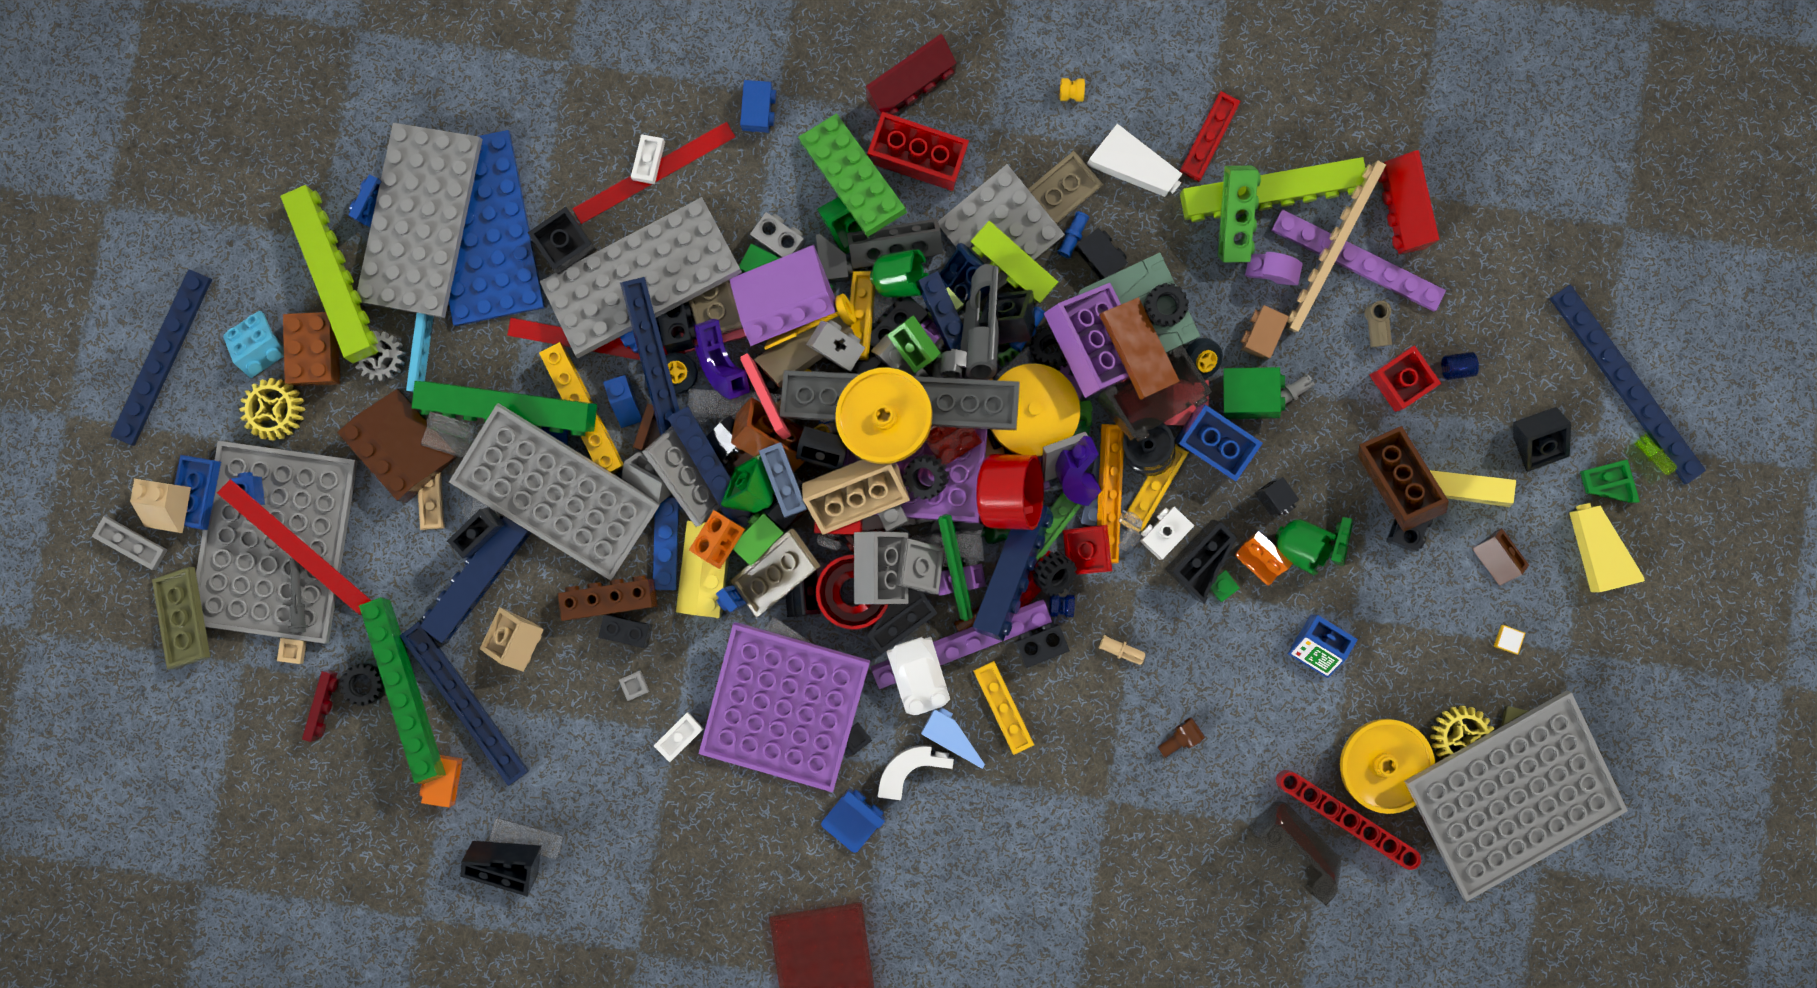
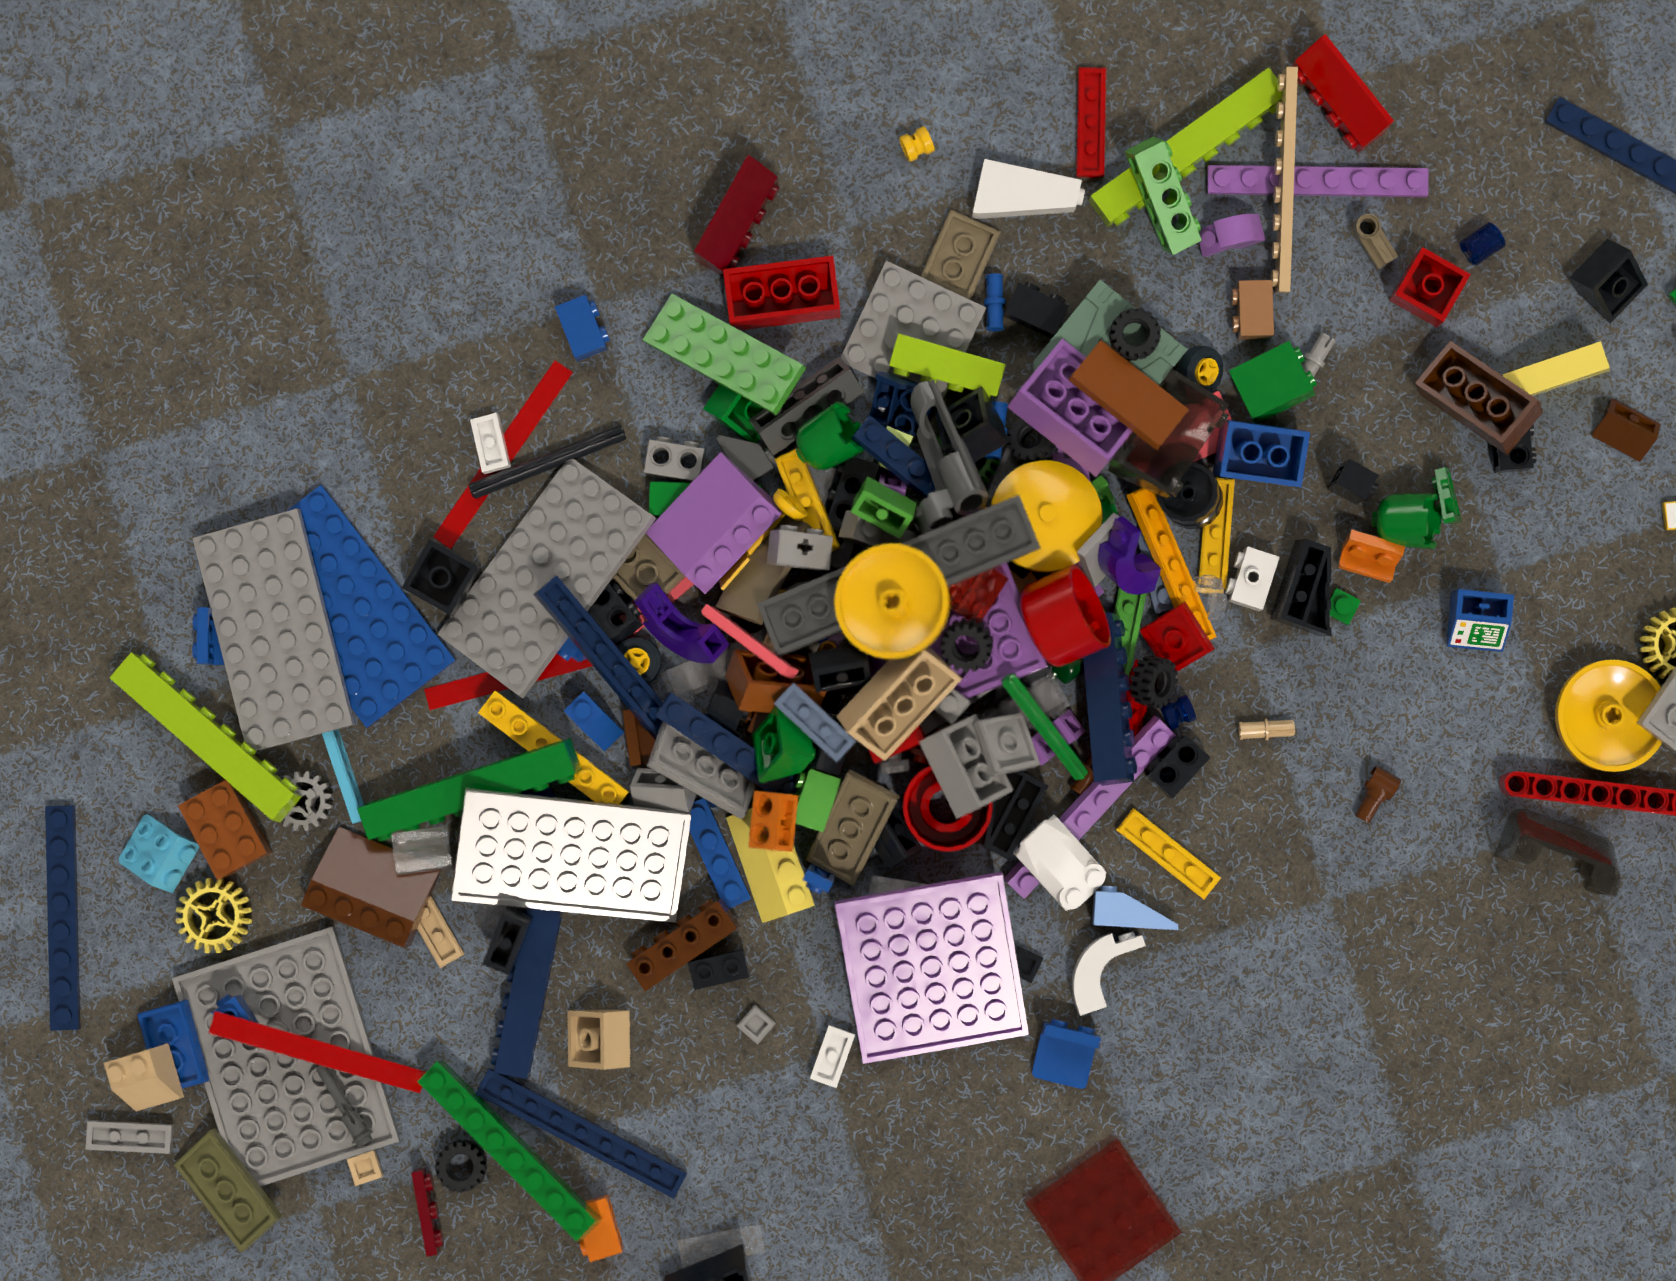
camera: 20 degrees left, 0 degrees up
none -> black axle [469,425,626,499]

